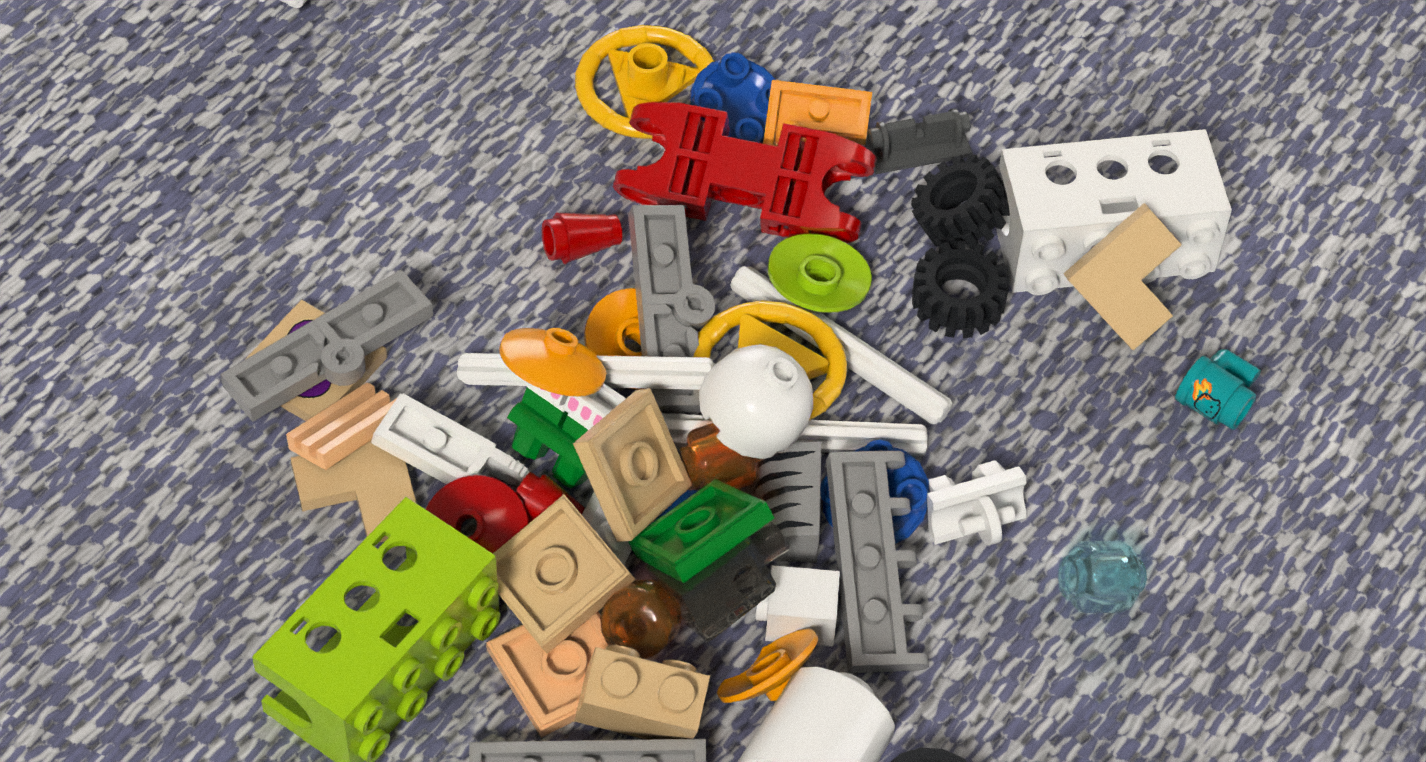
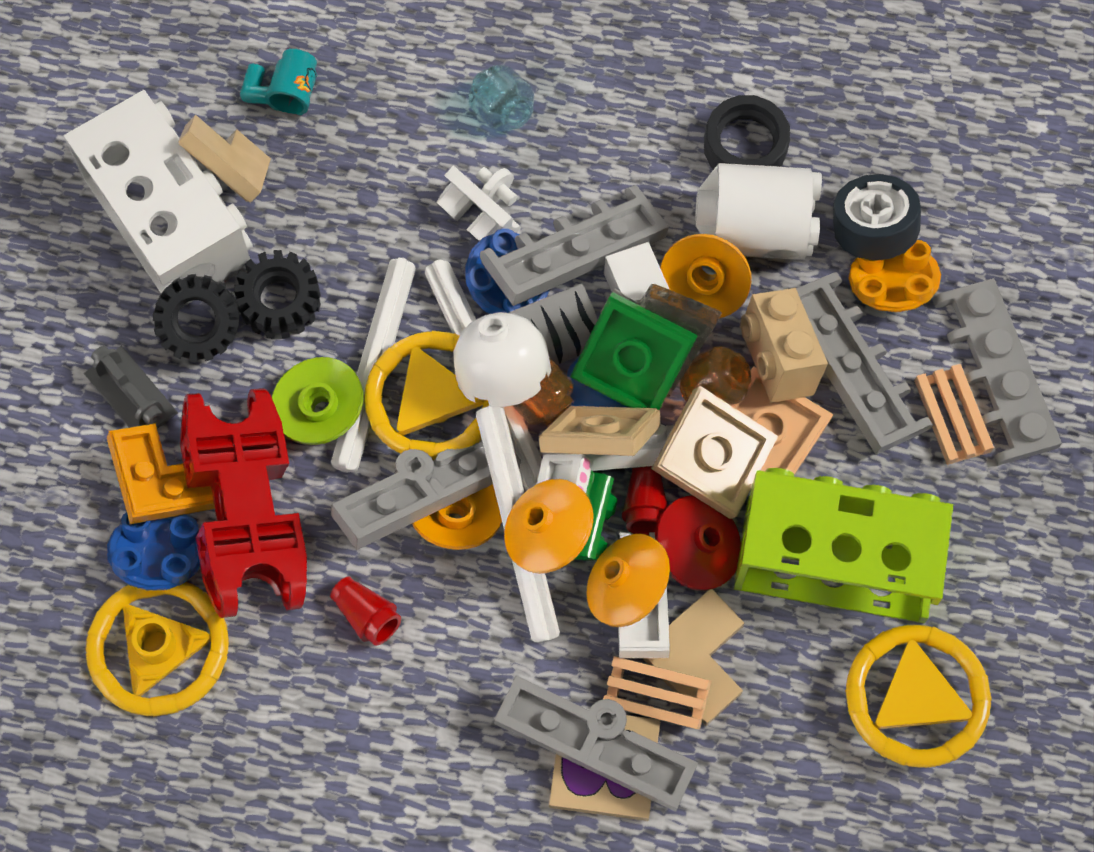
camera: 115 degrees left, 15 degrees up
none -> light orange dish [586,534,670,627]
none -> yellow piece [845,625,992,768]

